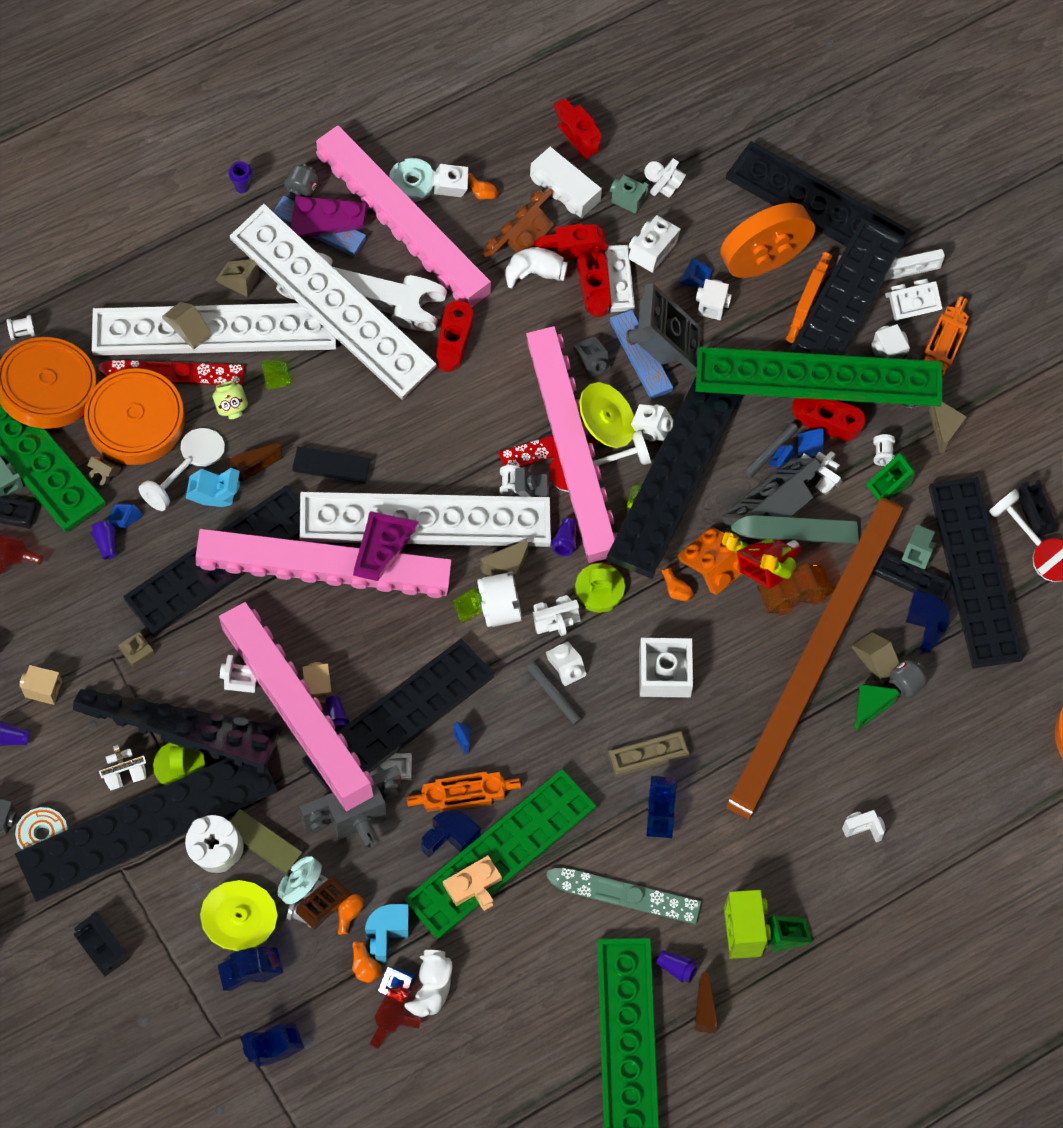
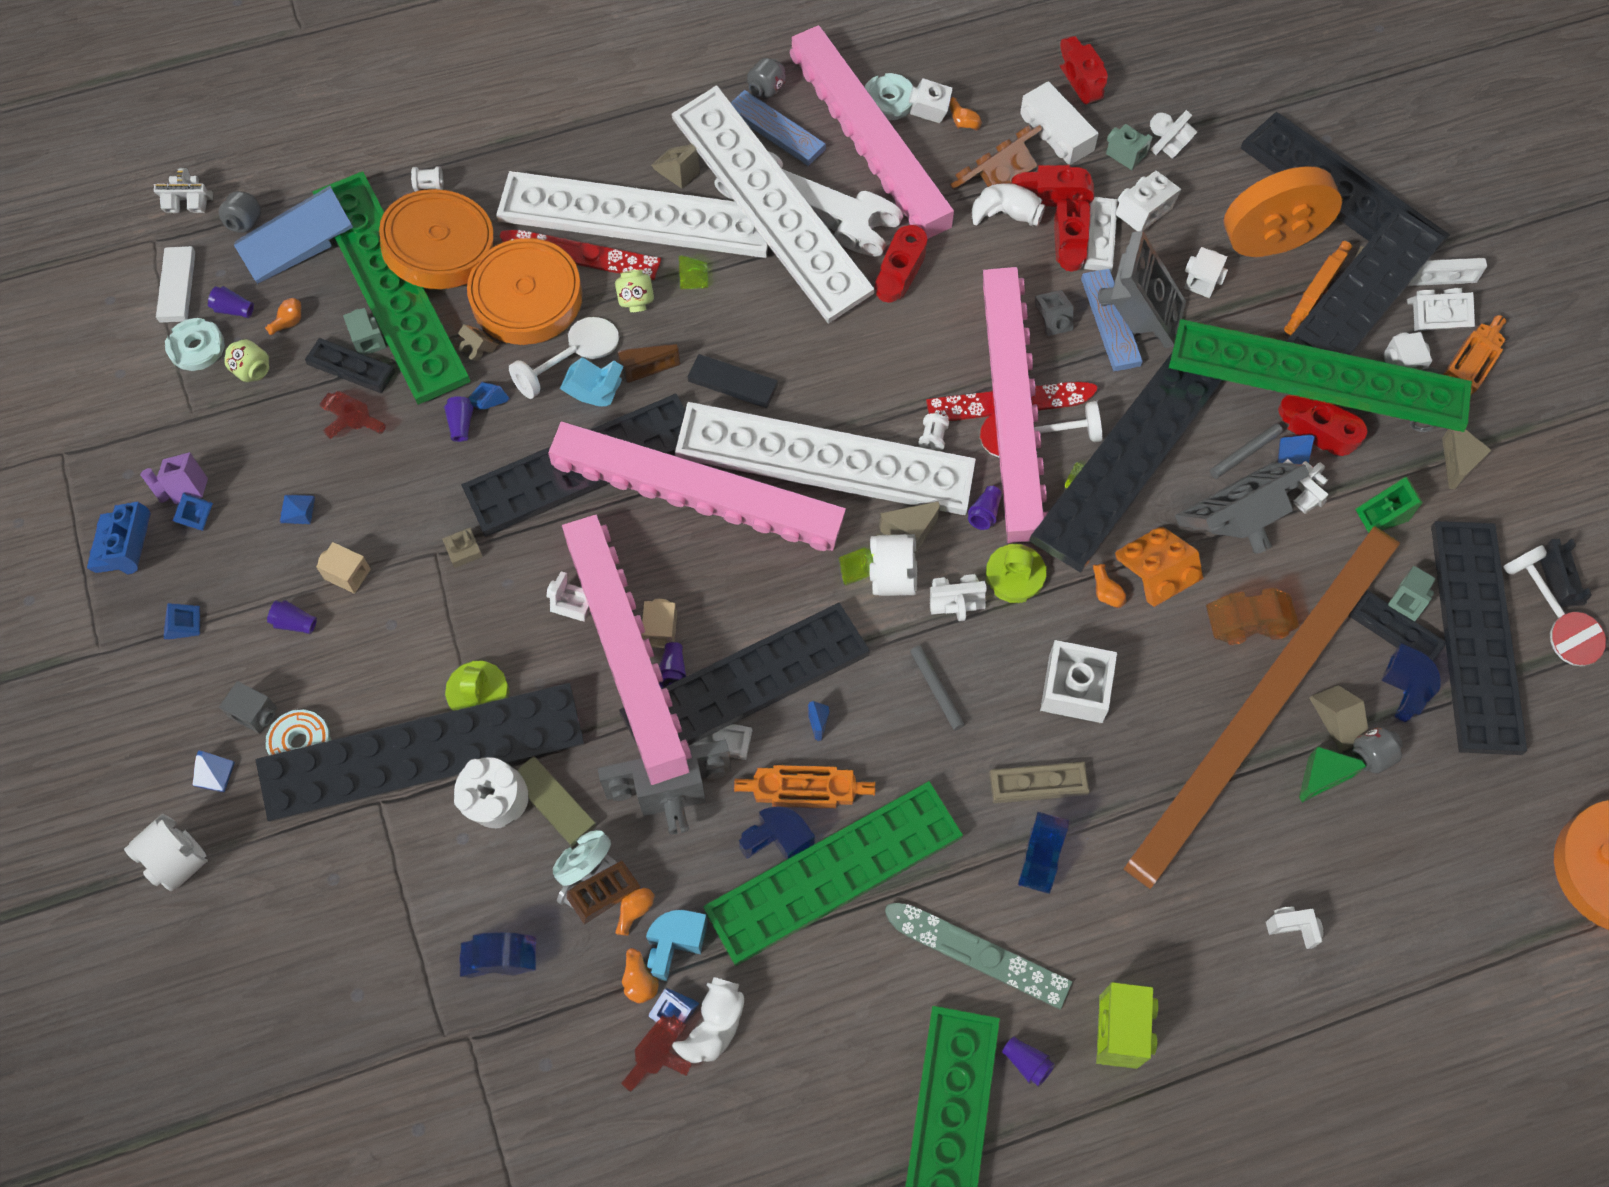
camera: 15 degrees right, 0 degrees up
black wing [73,689,281,773] -> none
black hinge [74,911,129,977] -> none
white hips [99,745,146,791] -> none
dark tan slope [162,302,212,349] -> none
neon yellow piece [200,880,278,951] -> none
dark purple cone [228,161,252,193] -> none
clear blue brick [240,1023,304,1067] -> none
magenta wing [291,196,367,238] -> none
magenta wing [353,511,419,581] -> none
light nougat plate [443,856,502,911] -> none
dark grey bracket [515,467,549,497] -> none
white bracket [546,641,586,686] -> none
neon yellow piece [579,382,635,448] -> none
white brick [631,404,674,441] -> none
blue slope [680,258,712,288] -> none
reddish brown slope [694,972,718,1033] -> none
torso [722,532,801,589] -> none
sand green piece [731,515,859,544] -> none
green slope [767,915,813,953] -> none
blue slope [769,445,795,467] -> none
white bush [873,434,895,466] -> none

